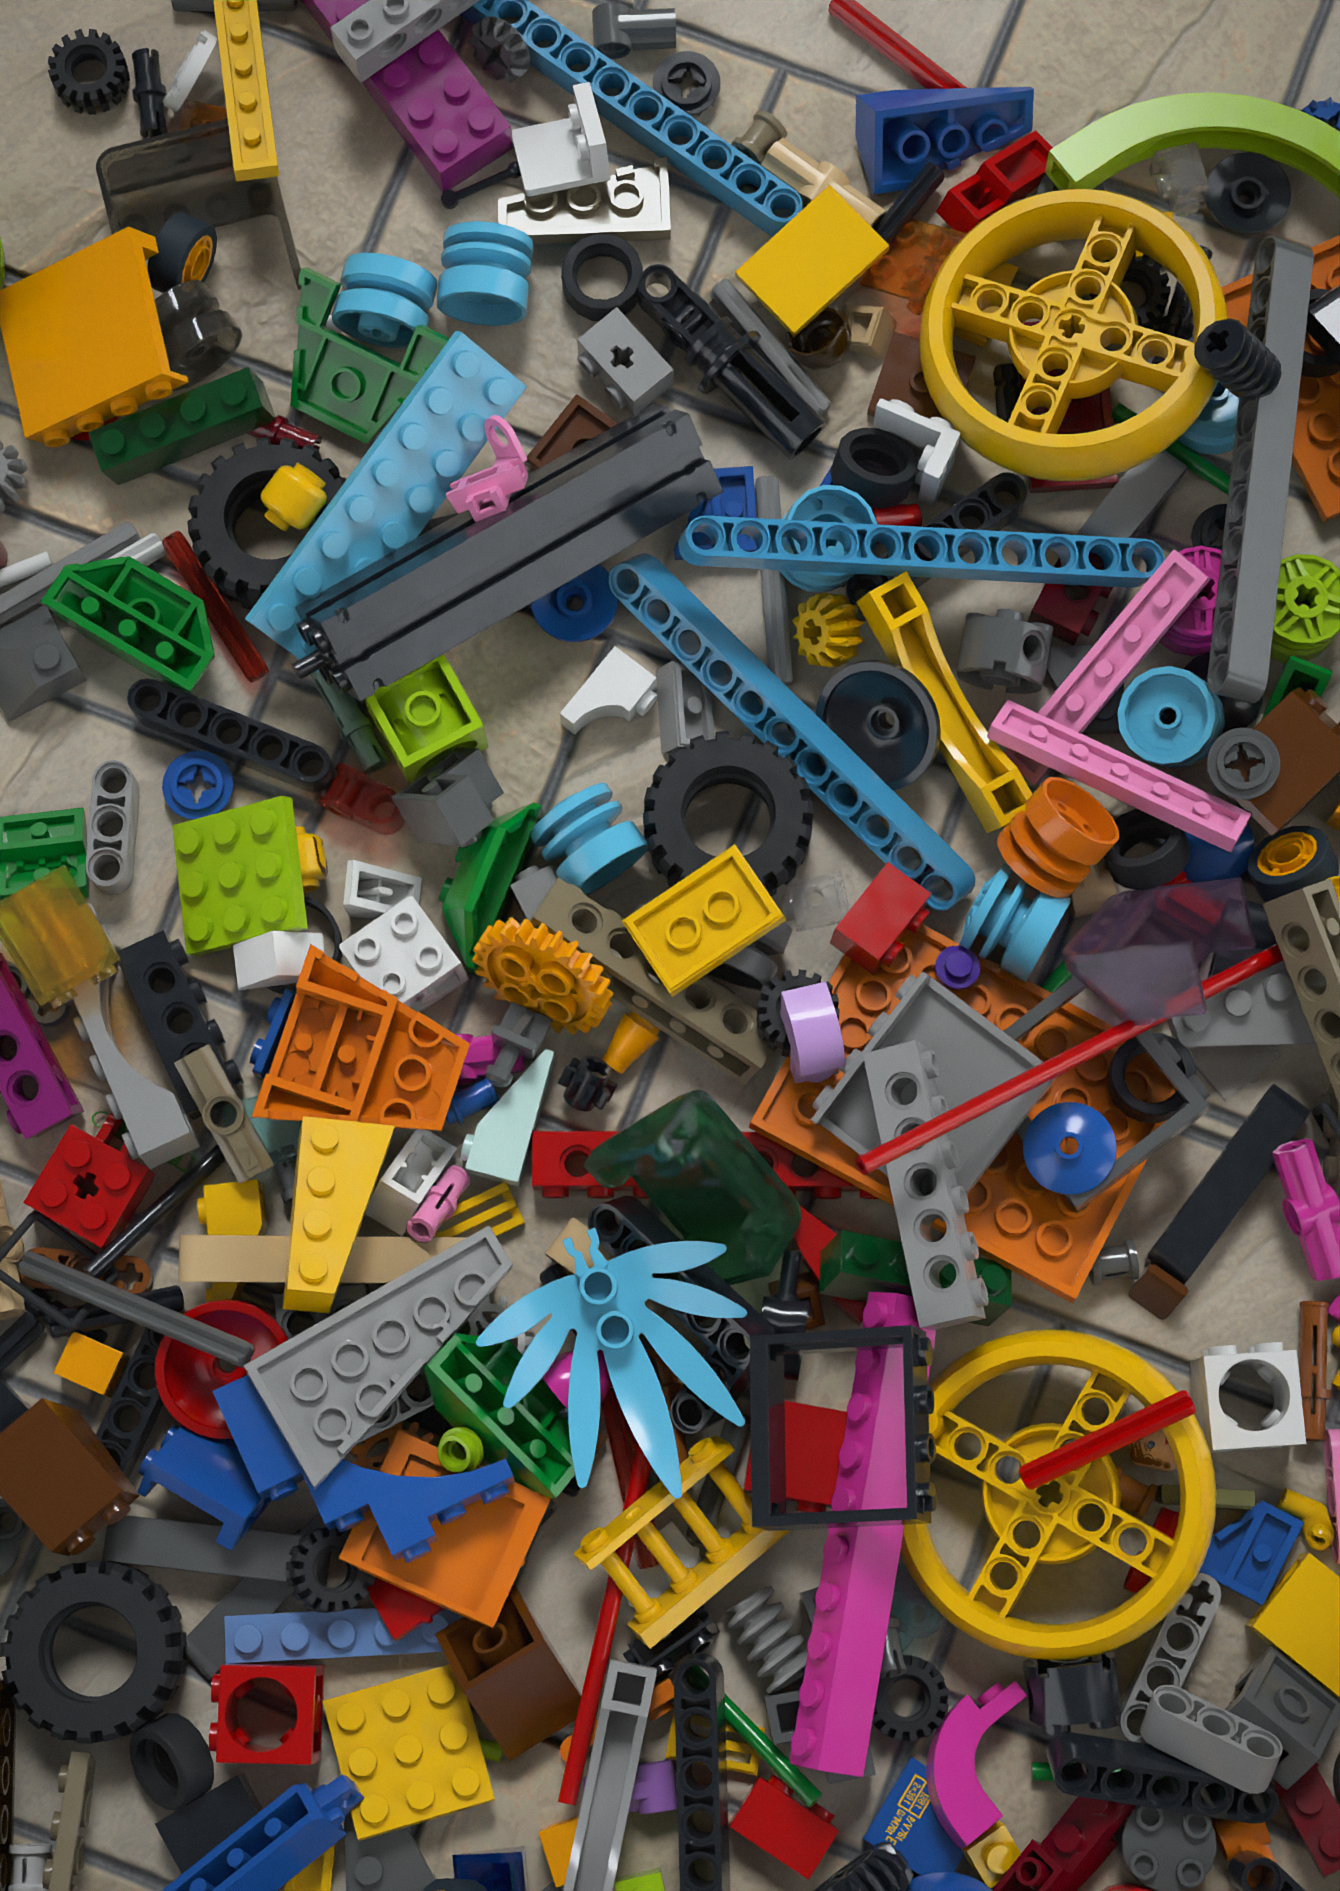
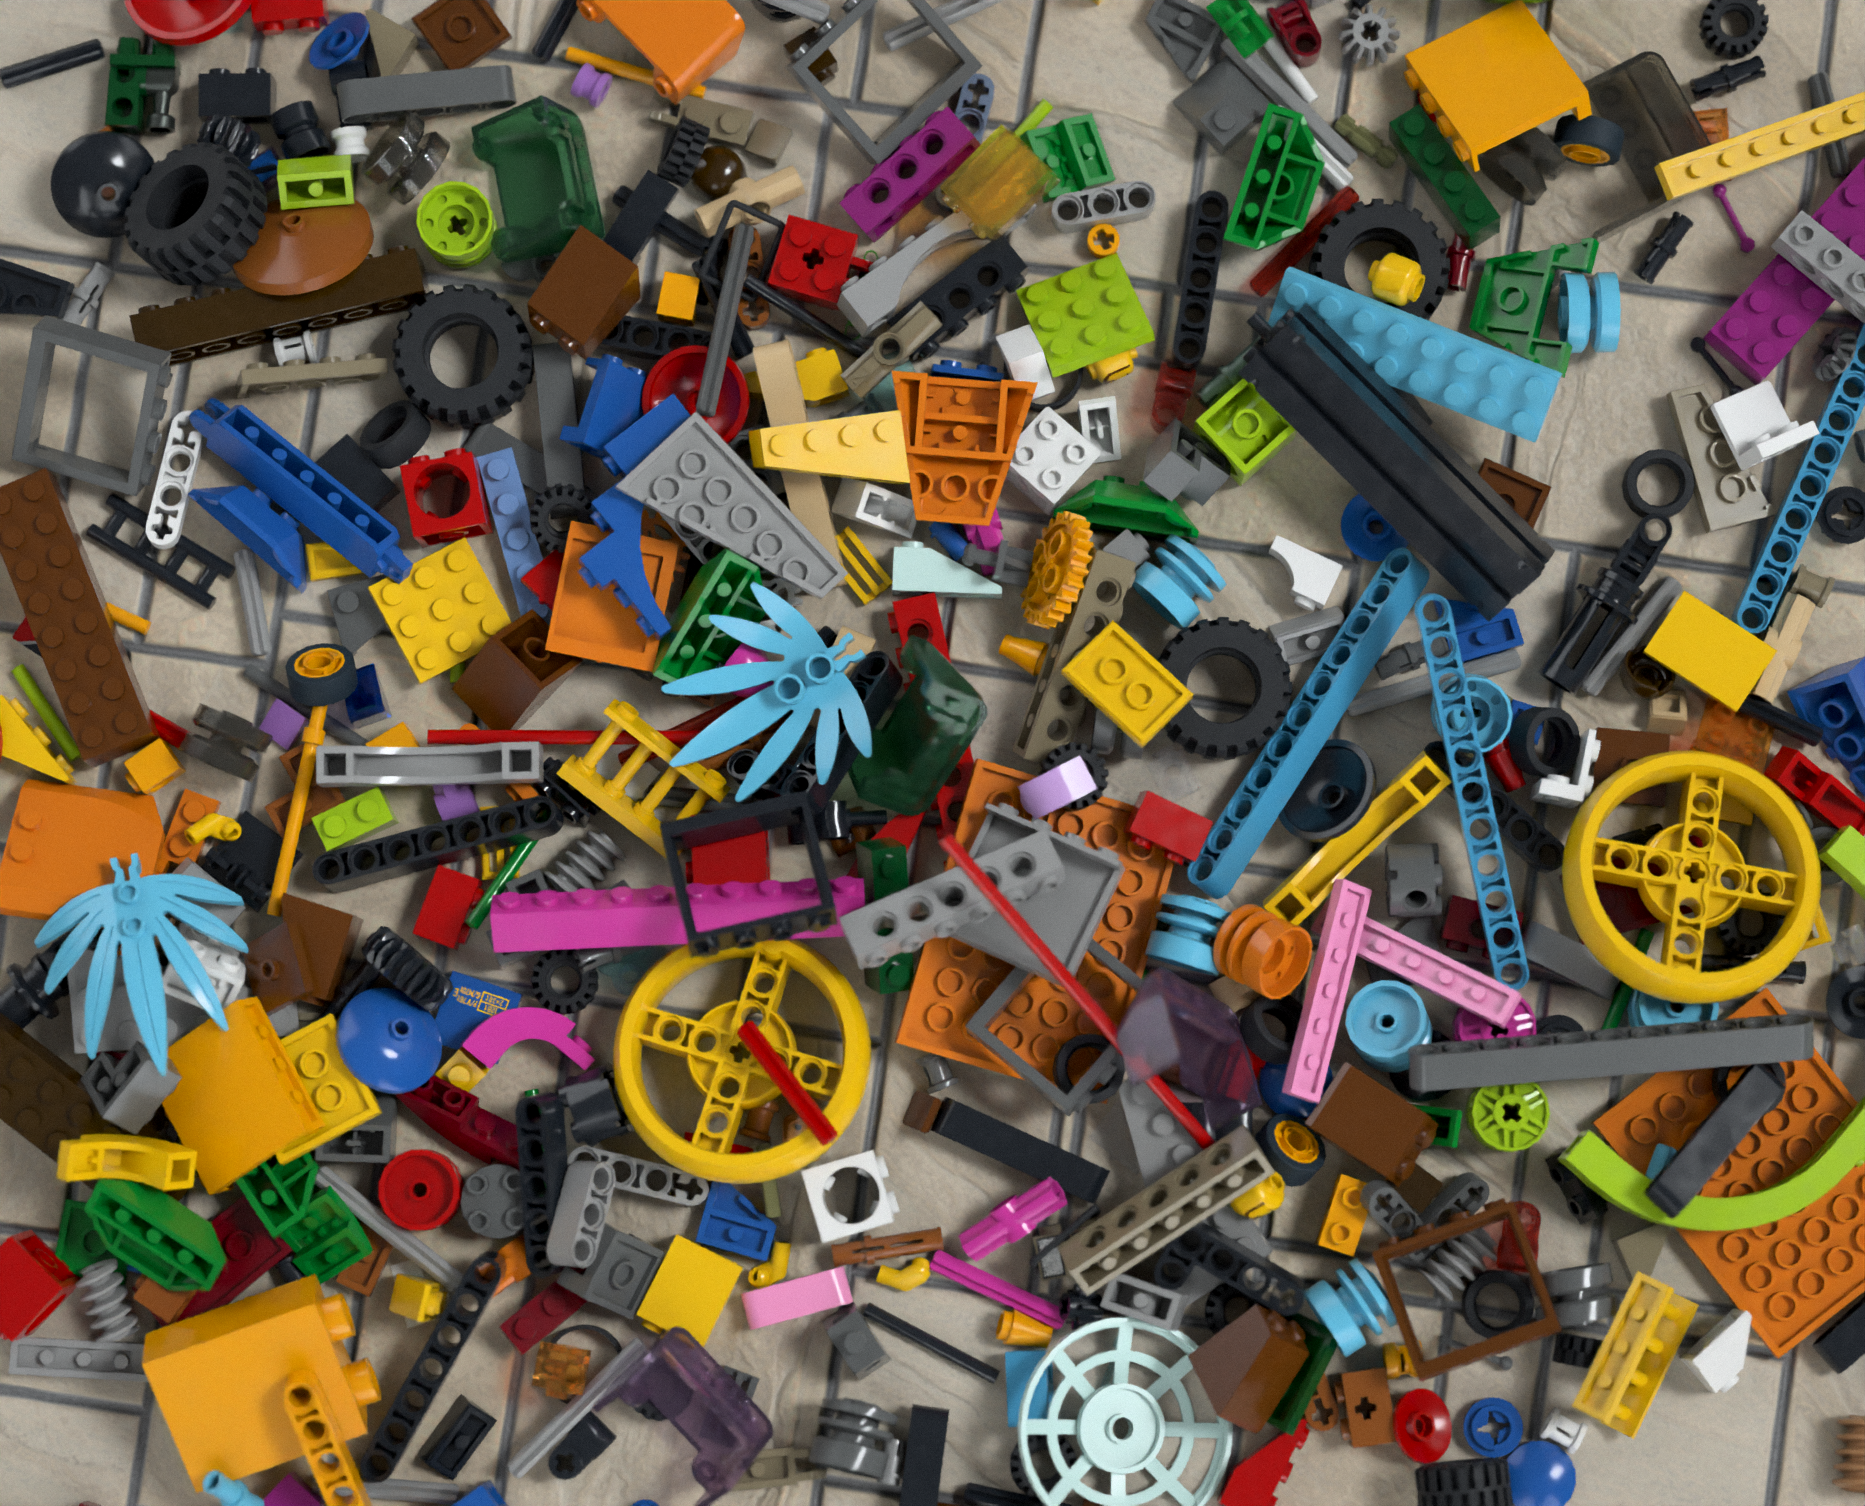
camera: 80 degrees right, 5 degrees up
blue gear [162,751,234,820] -> none
white tile [163,30,218,113] -> none
bright pink pin [407,1165,470,1242] -> none
medium azure wheel [436,221,533,326] -> none
lime plate [437,1426,484,1473] -> none
bright pink piece [446,415,529,522] -> none
black gear [558,1056,618,1112] -> none
light grey brick [577,307,674,417] -> none
yellow gear [792,592,865,668] -> none
dark purple plate [934,946,980,990] -> none
blue dish [1023,1102,1117,1195] -> none
black piece [1194,318,1282,399] -> none
dark grey gear [1207,728,1280,801] -> none
none -> light orange bush [1087,224,1120,259]
none -> olive axle [1333,114,1399,169]
none -> dark grey pin [1375,636,1449,681]
none -> black pin [1633,211,1694,284]
none -> magenta hinge [1712,184,1755,253]

